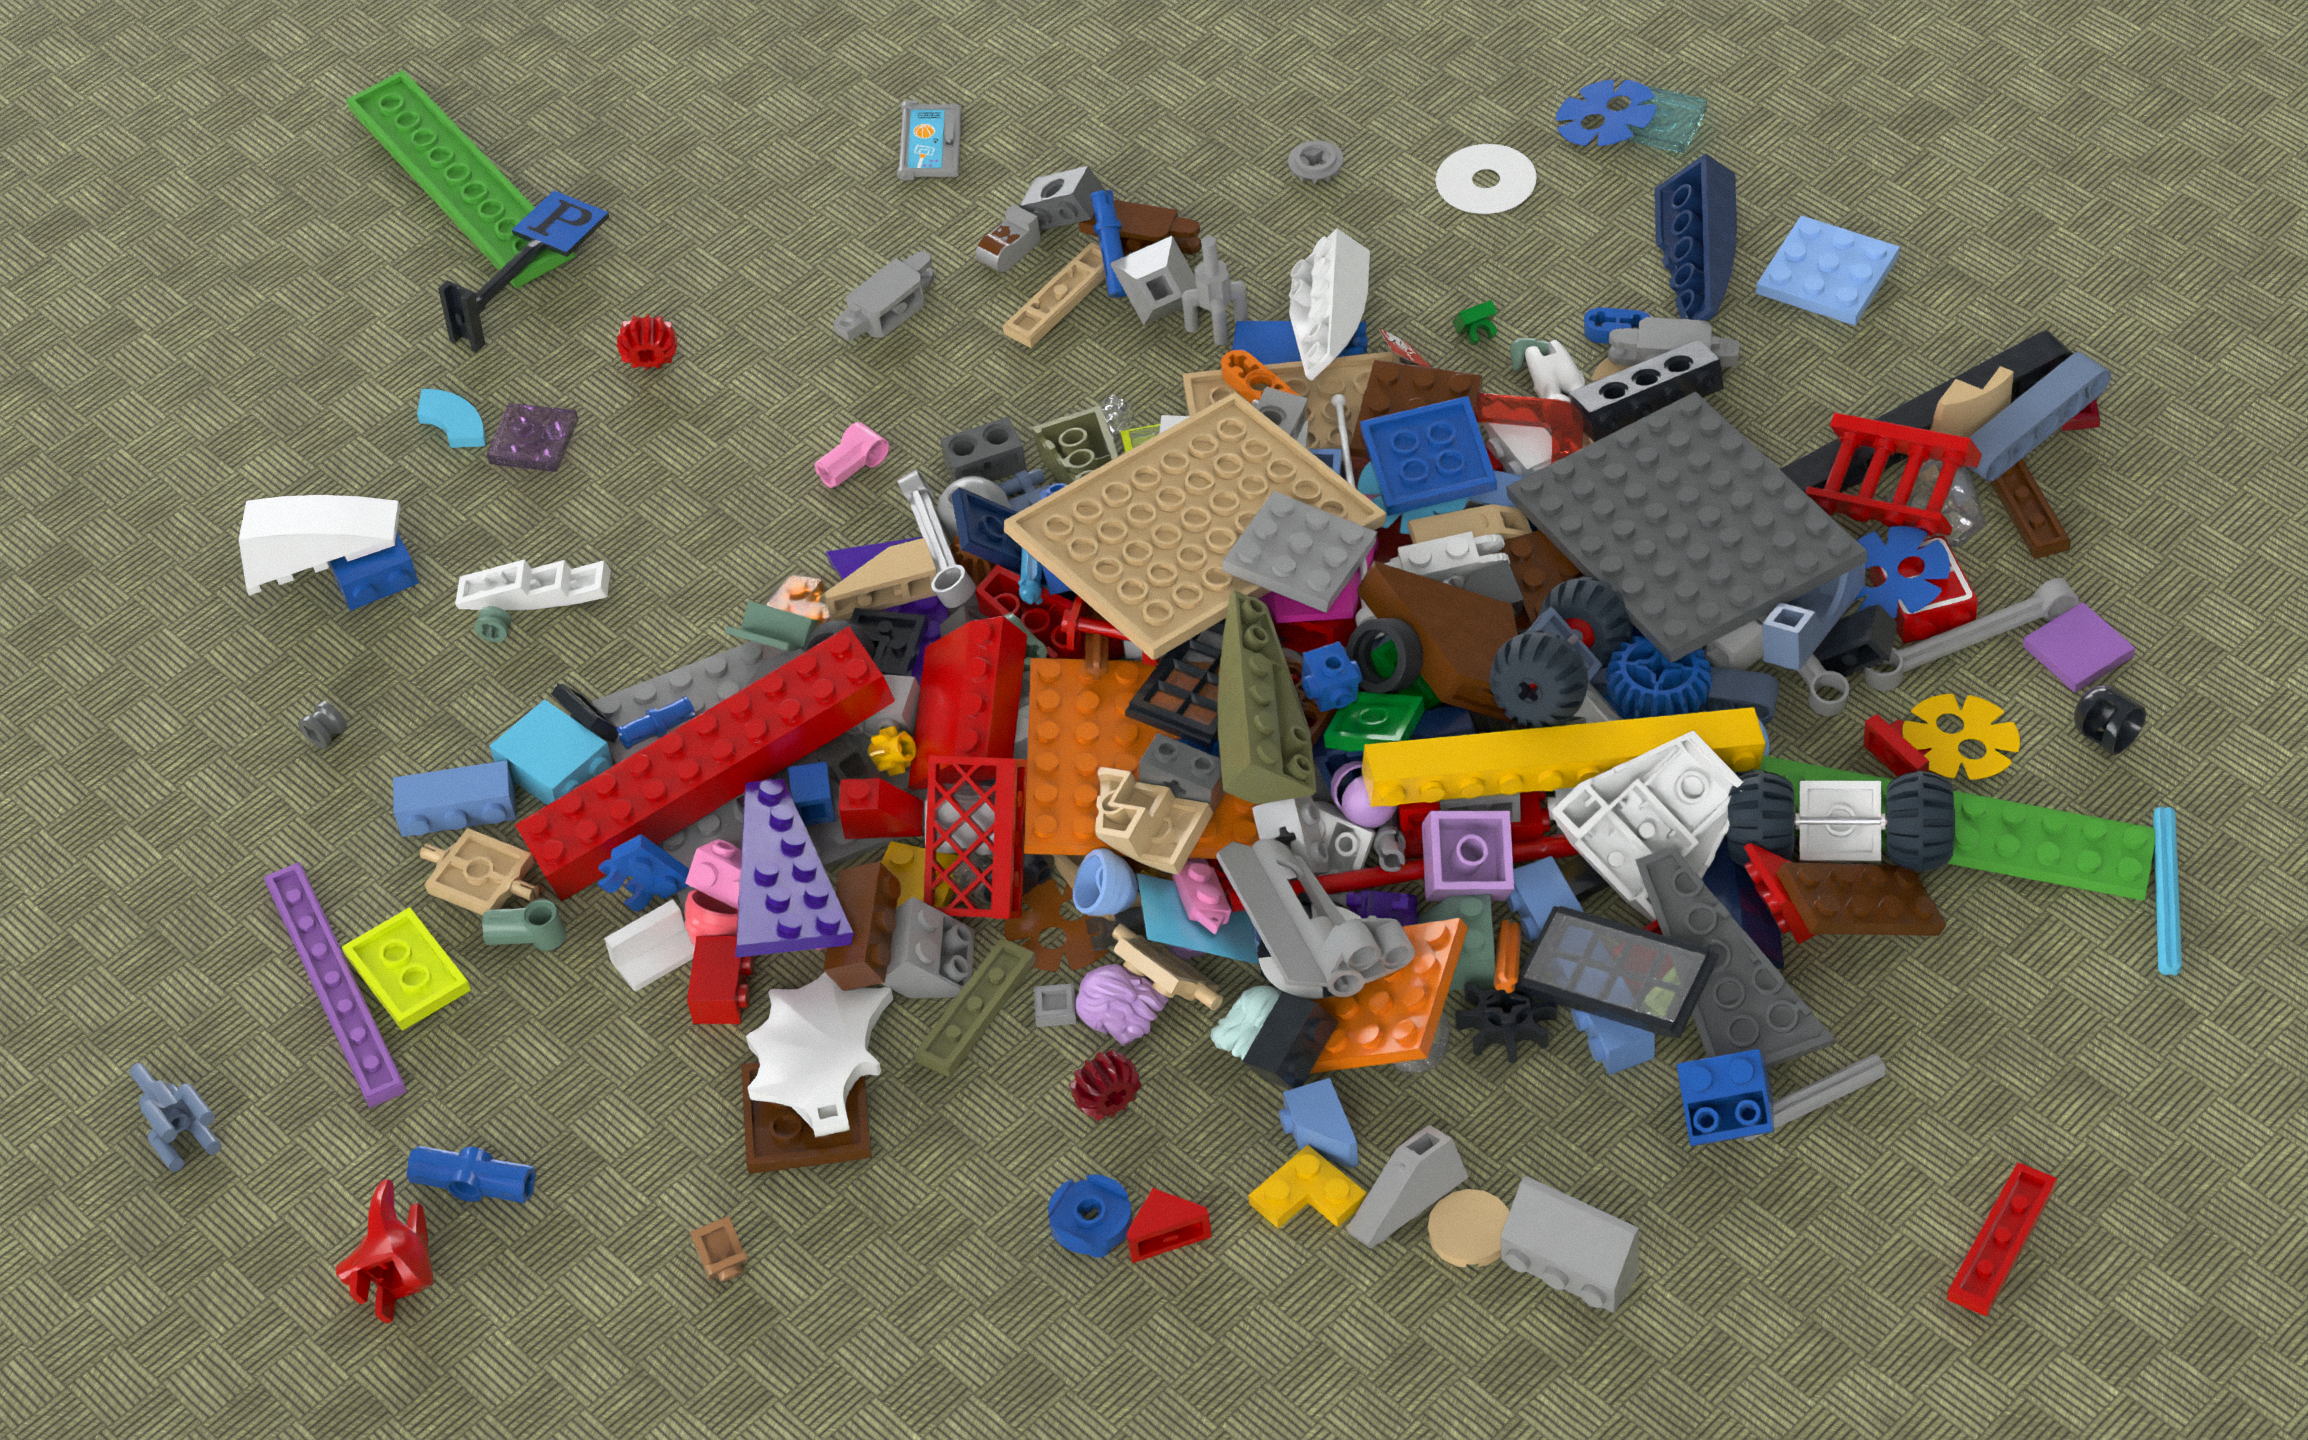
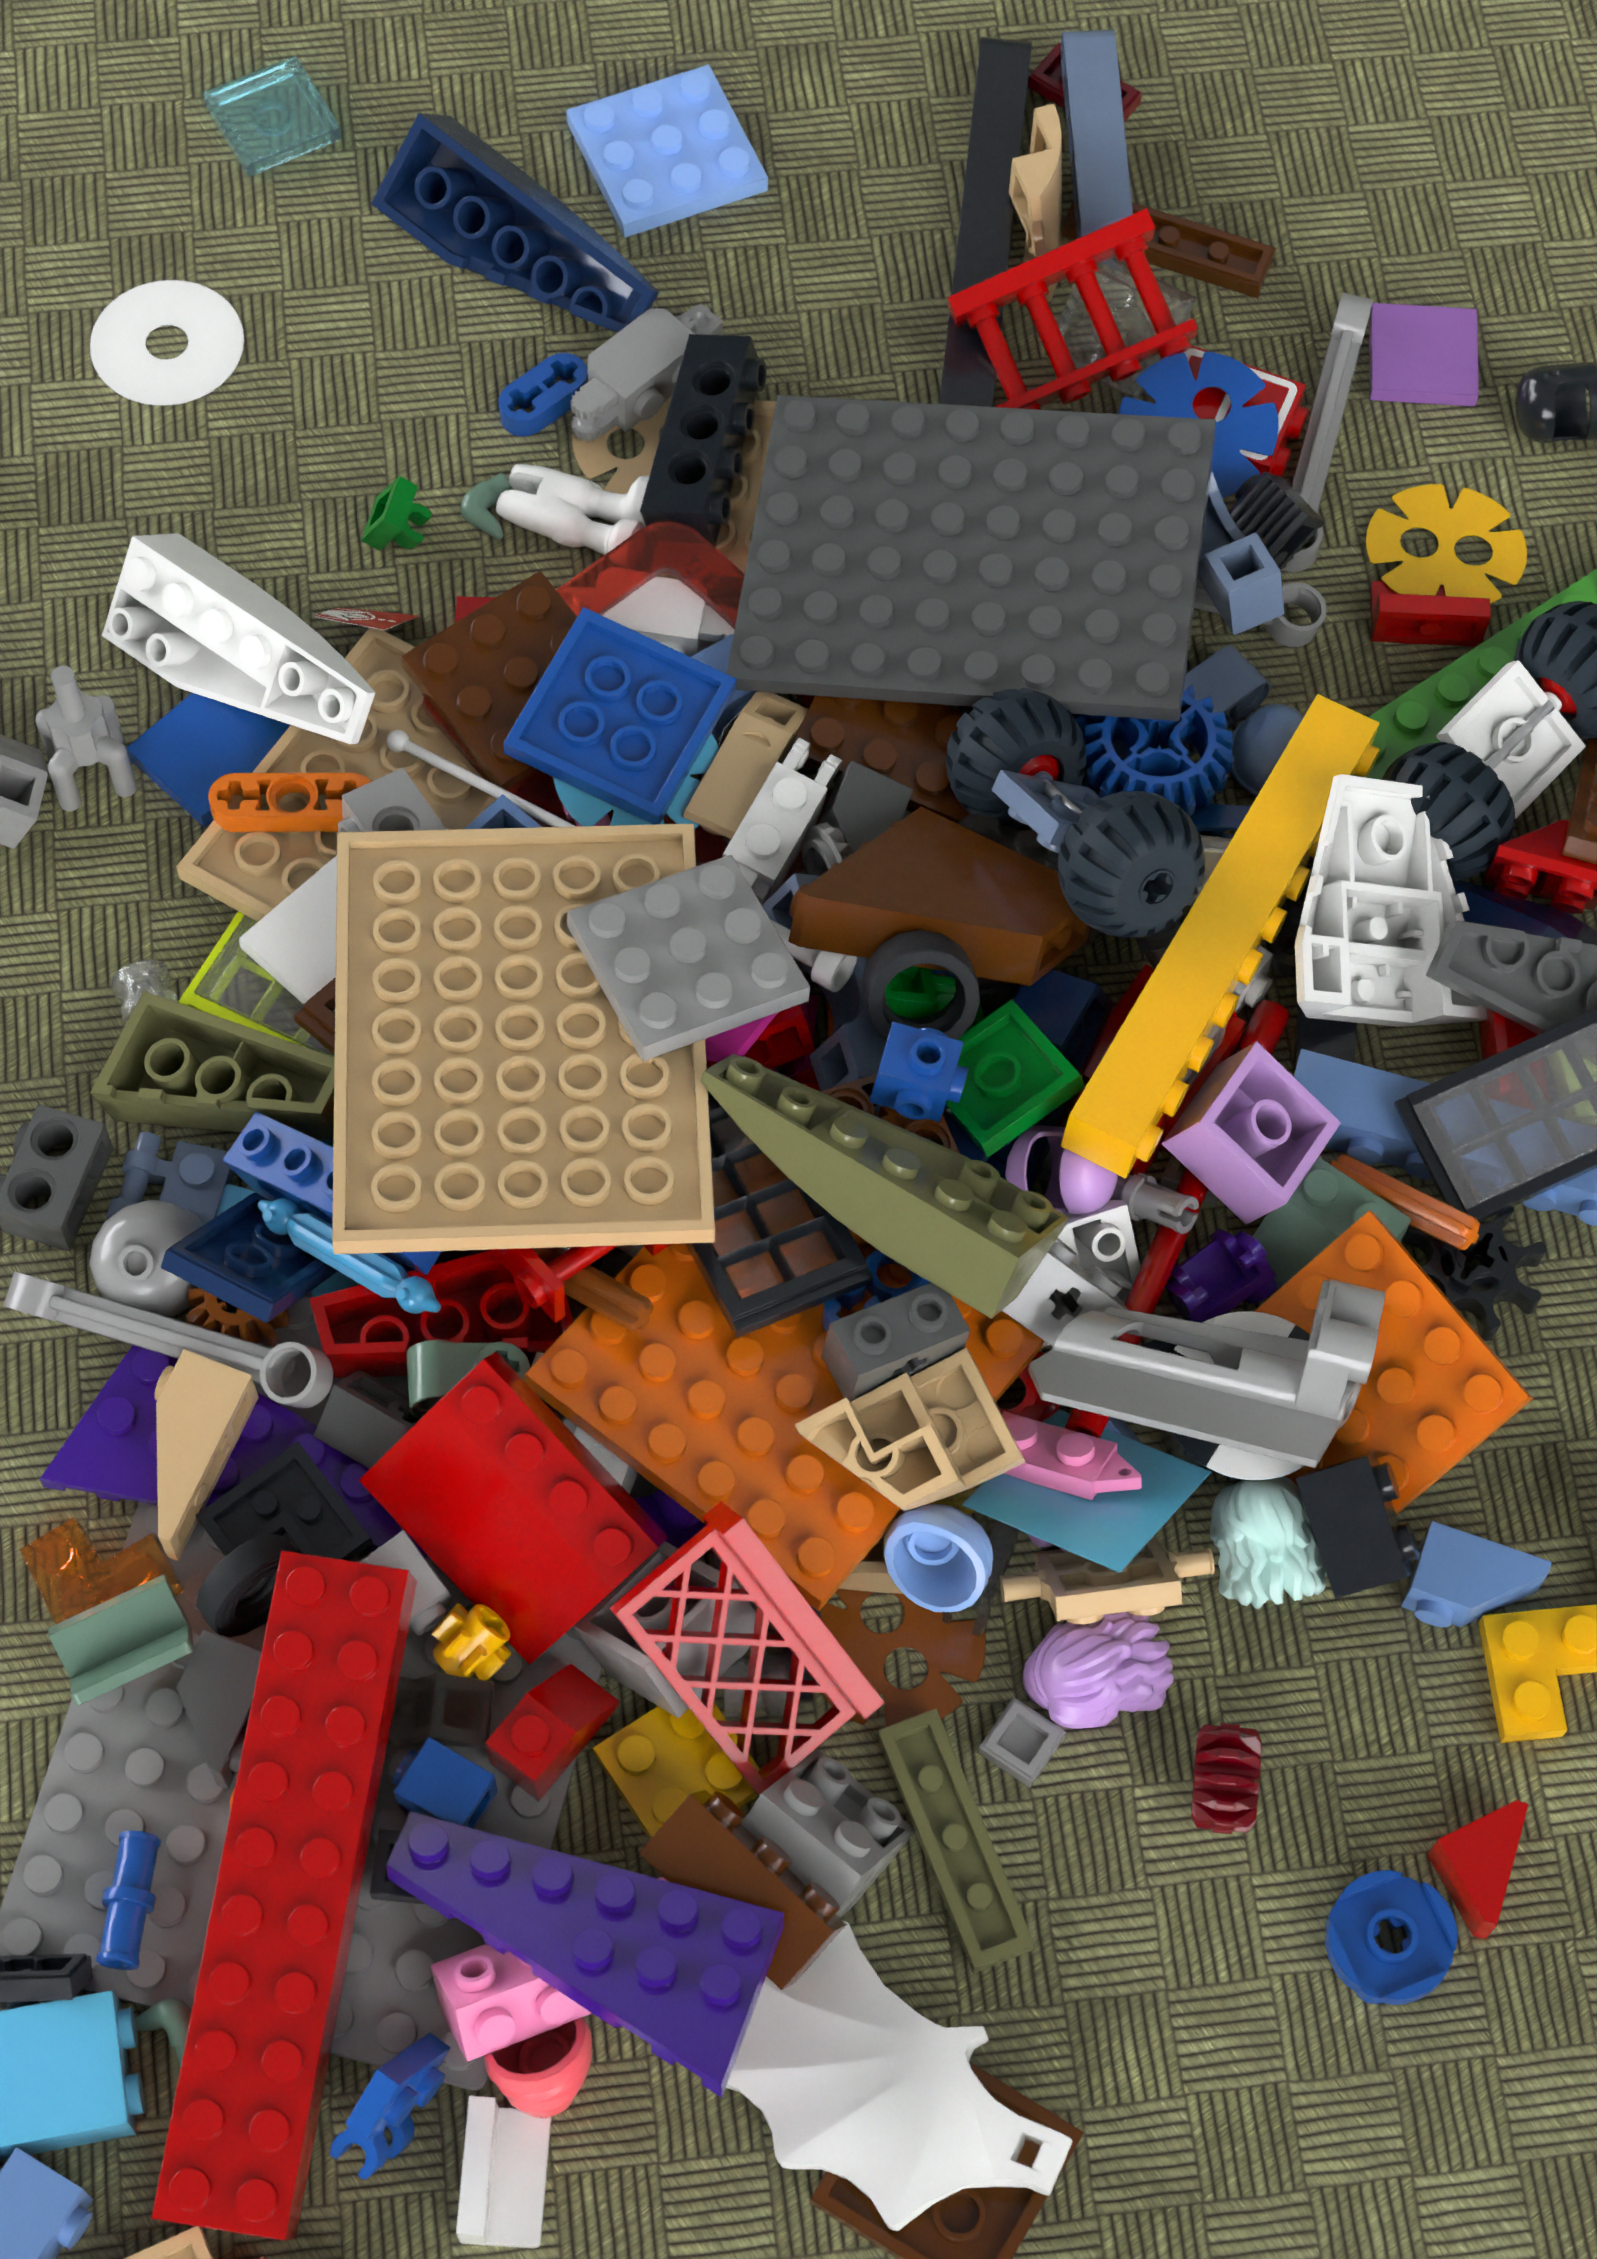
camera: 60 degrees left, 15 degrees up
red brick [687,936,754,1024] -> none
piece [1555,80,1657,146] -> none

